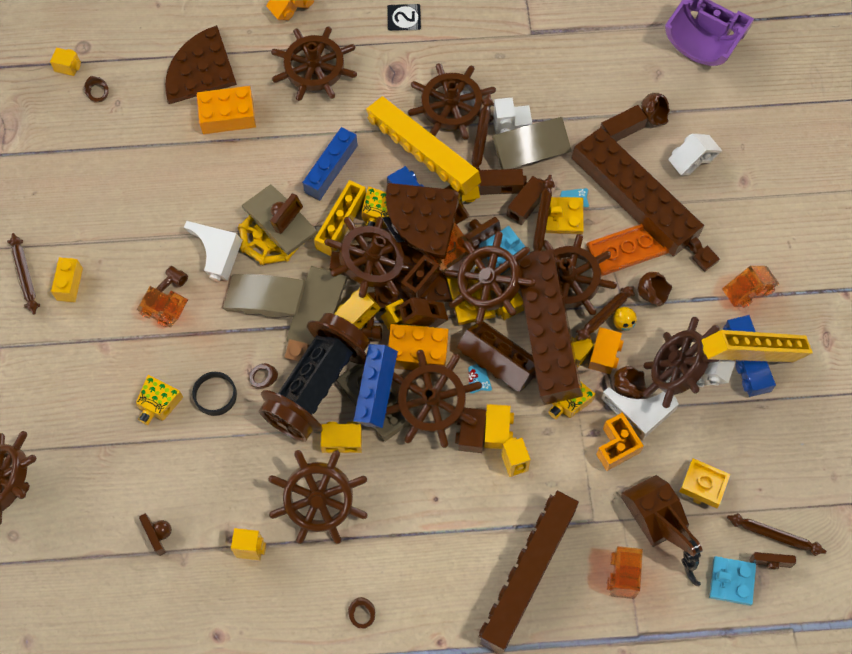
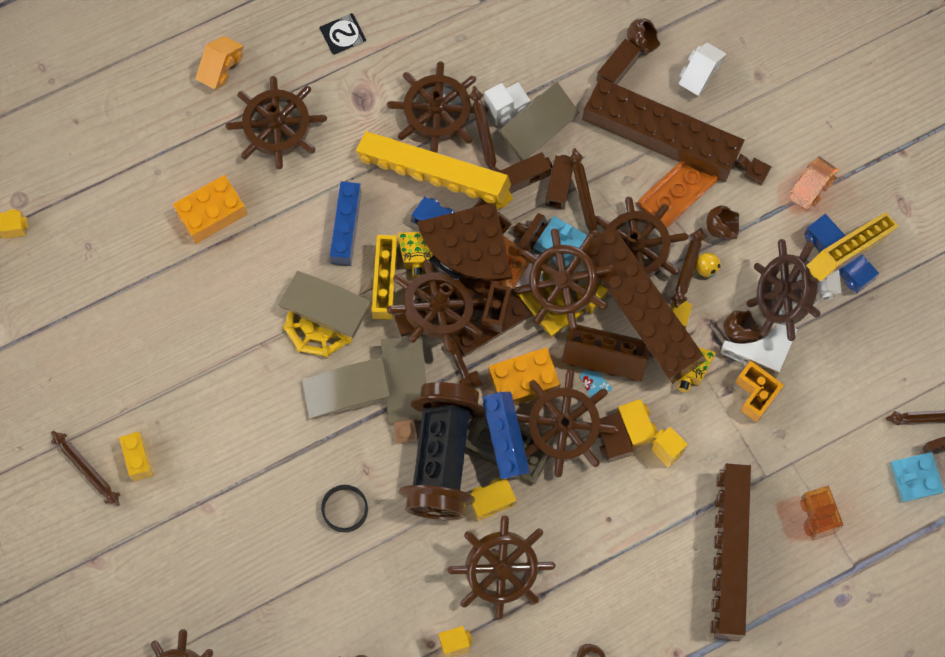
camera: 25 degrees left, 5 degrees up
reddish brown piece [84,76,109,102] -> none
clear orange brick [136,286,188,328] -> none
yellow torso [136,375,183,425] -> none
reddish brown brick [142,266,188,308] -> none
reddish brown plate [165,25,237,104] -> none
white arch [184,221,242,282] -> none
reddish brown piece [250,363,278,389] -> none
reddish brown tile [270,193,303,234] -> none
yellow brick [334,288,381,329] -> none
yellow brick [381,299,404,329] -> none
reddish brown brick [399,297,448,328] -> none
yellow hinge [546,197,584,234] -> none
medium azure sticker [560,188,589,207] -> none
light orange brick [588,327,624,375] -> none
reddish brown slope [621,475,703,586] -> none
yellow hinge [679,458,730,509] -> none

